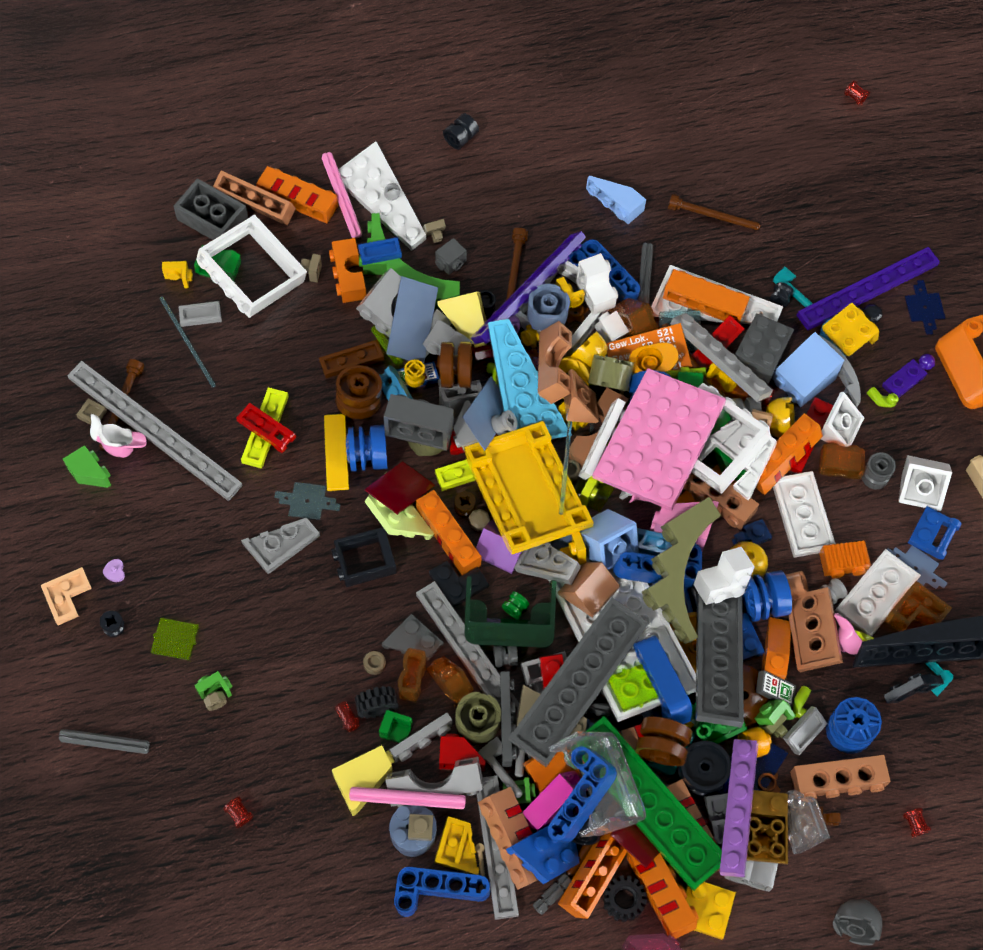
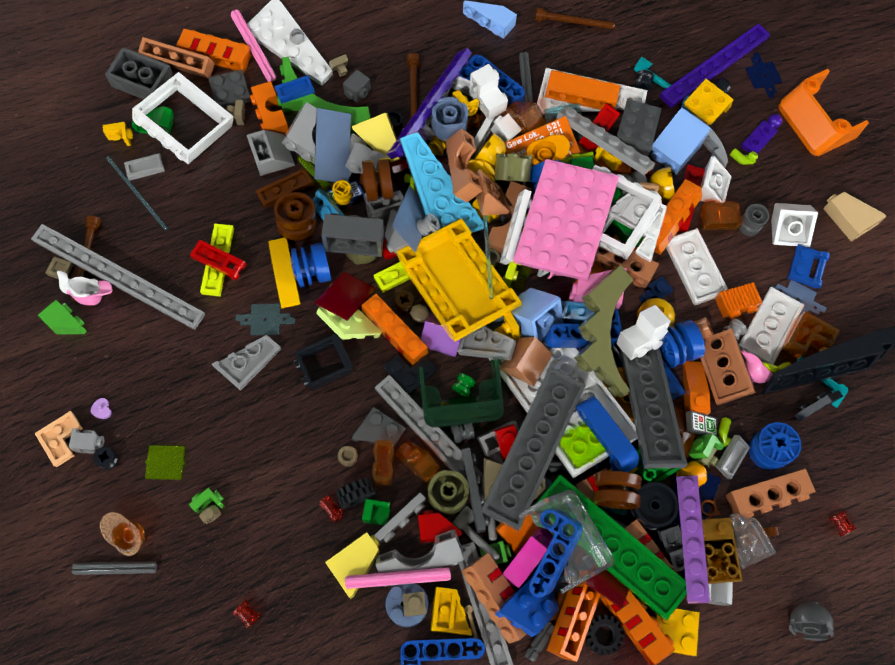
camera: 10 degrees left, 5 degrees up
none -> light grey brick [69,428,104,454]
none -> clear orange piece [100,512,146,556]
none -> dark grey plate [208,69,251,108]
none -> light grey slope [247,130,295,176]

